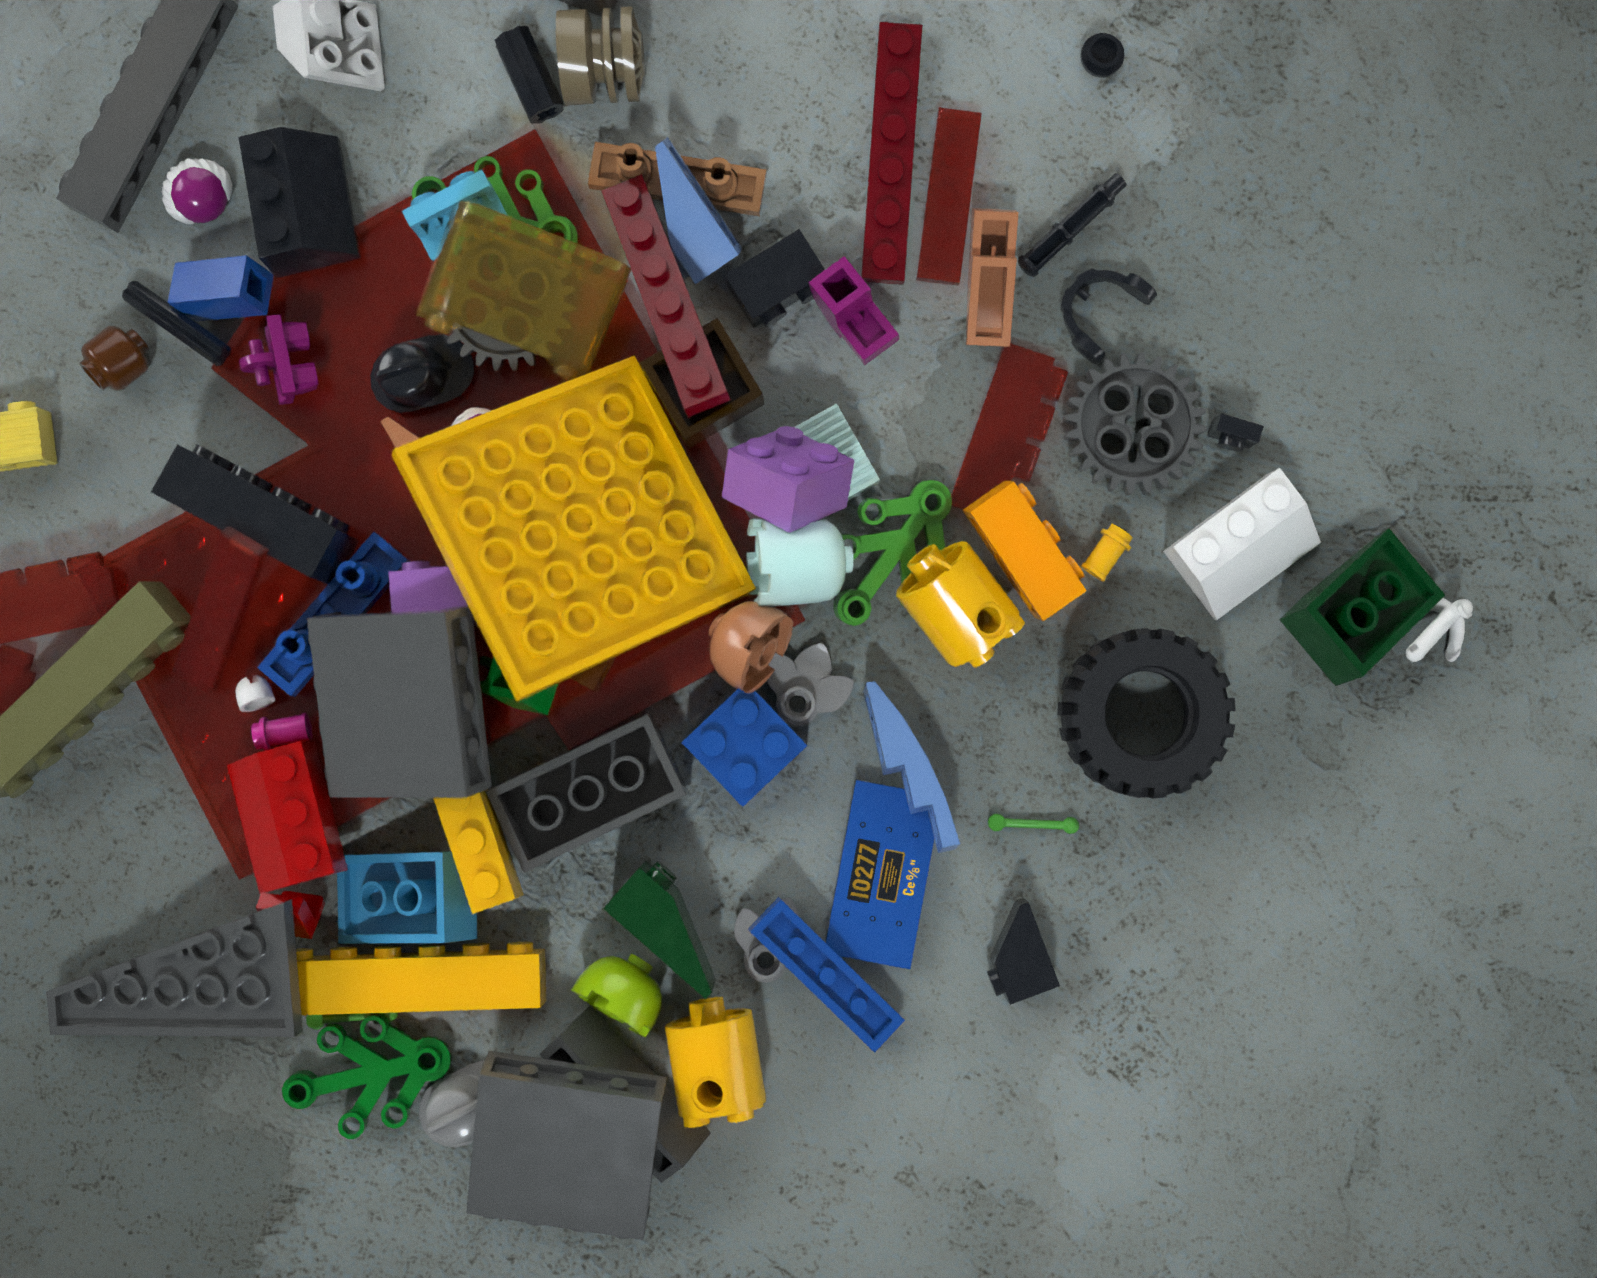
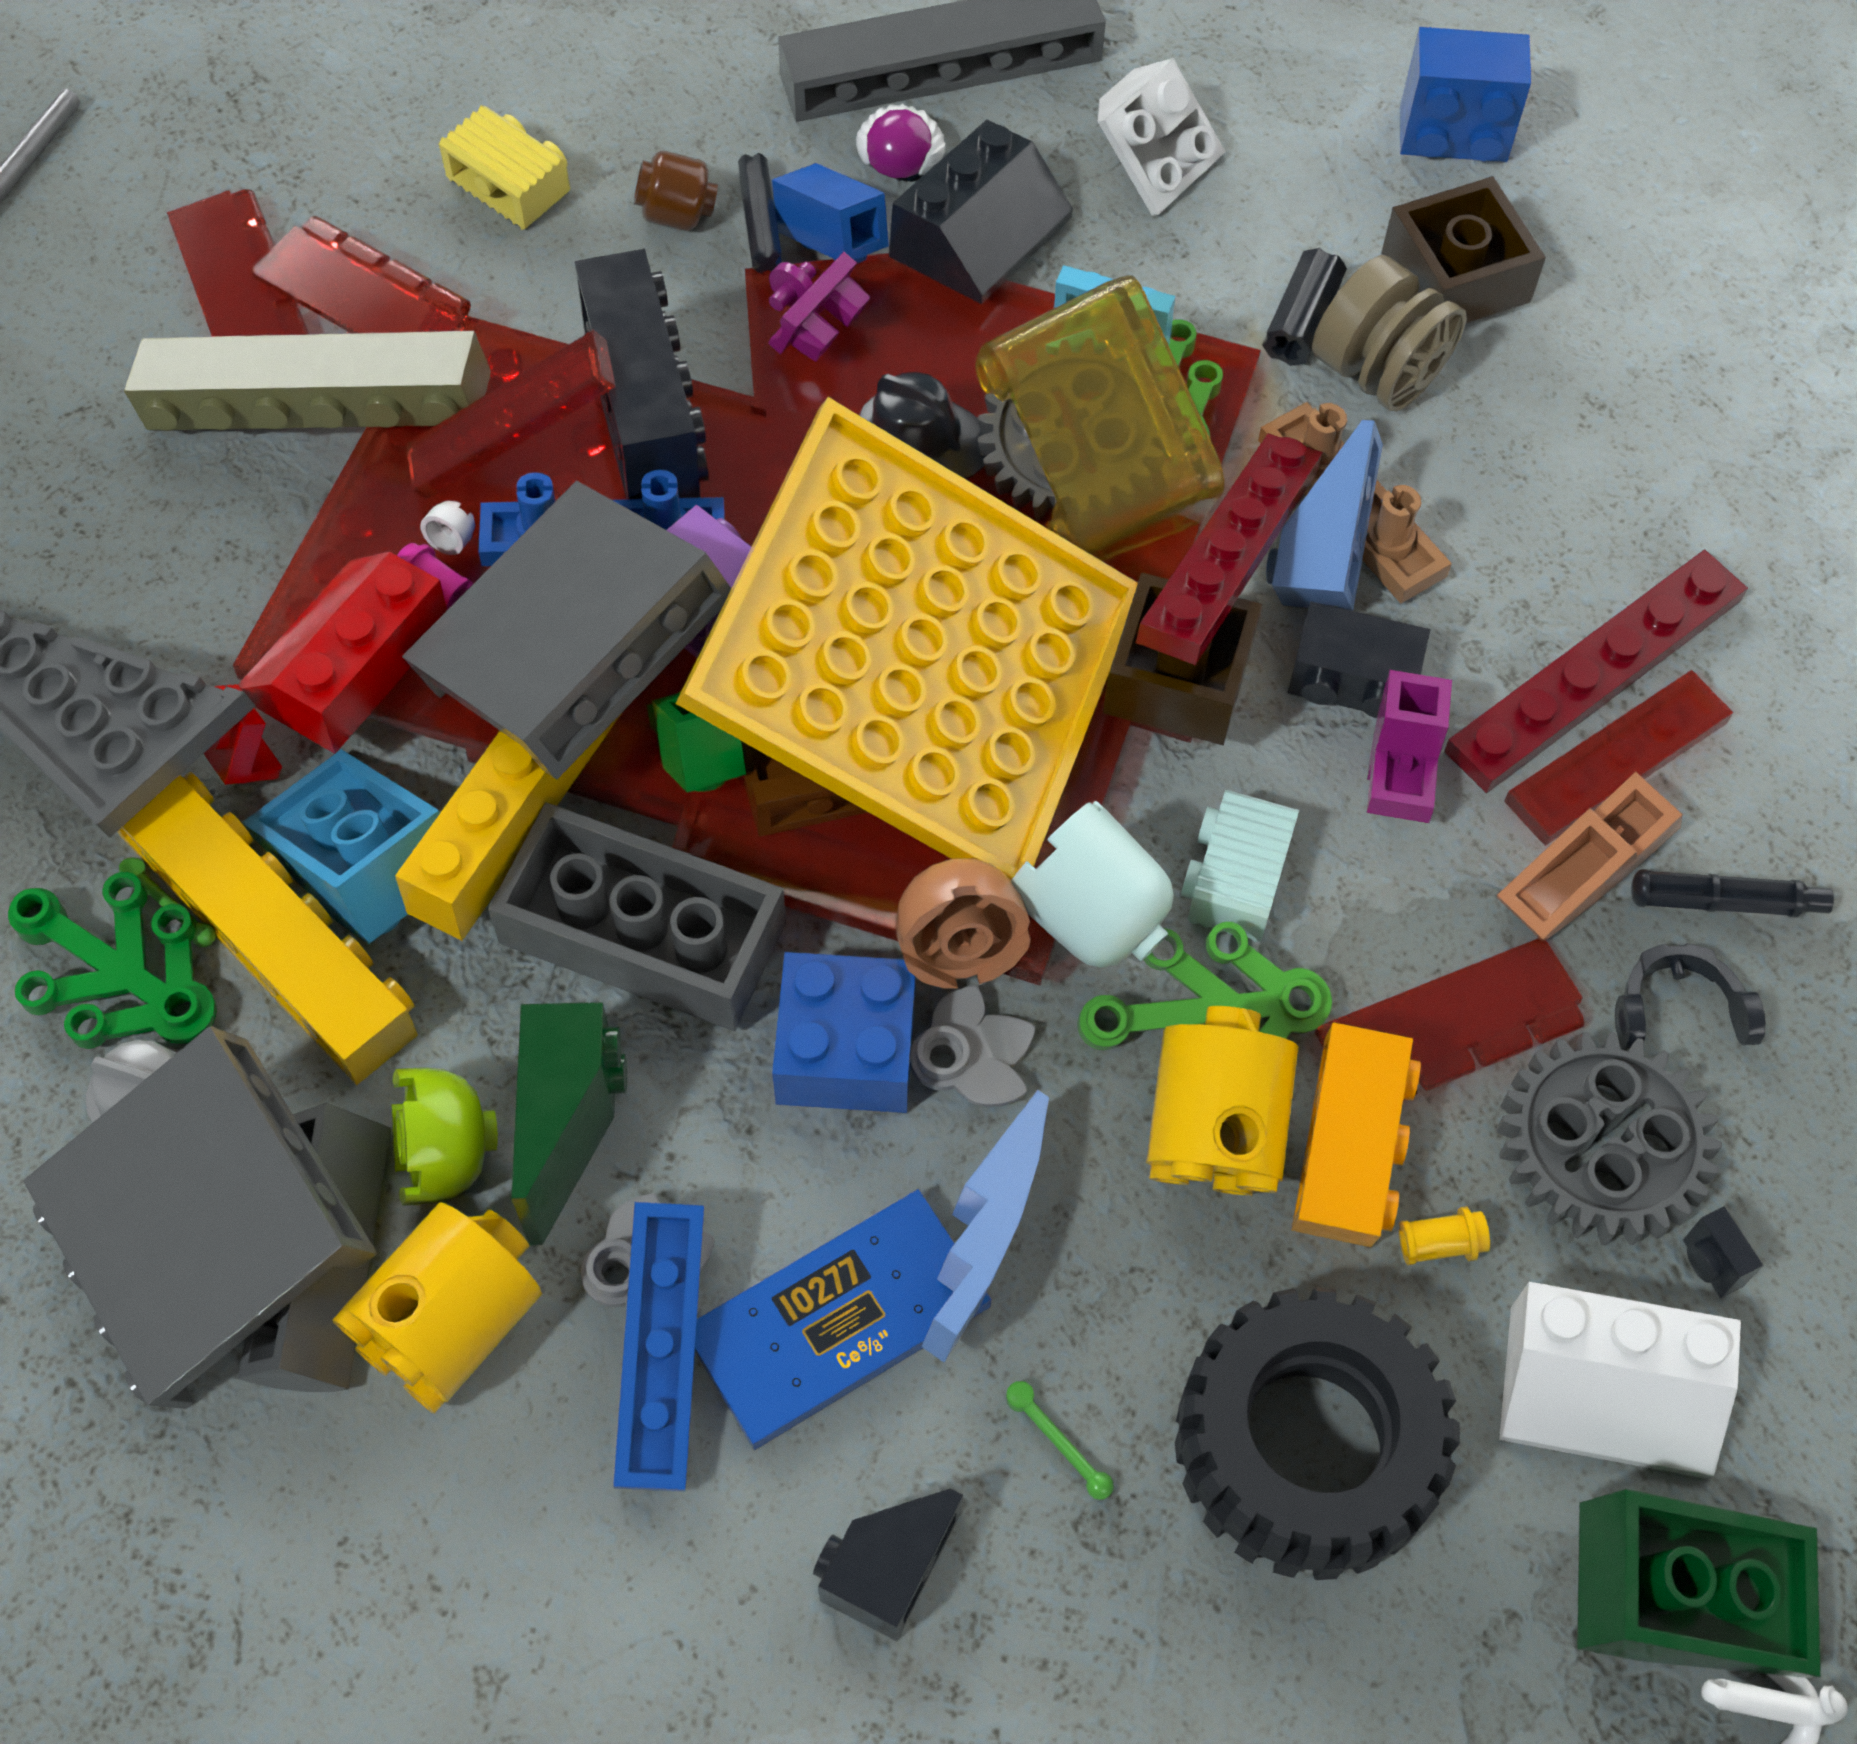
camera: 45 degrees right, 25 degrees down
medium lavender brick [722,426,855,533] -> none

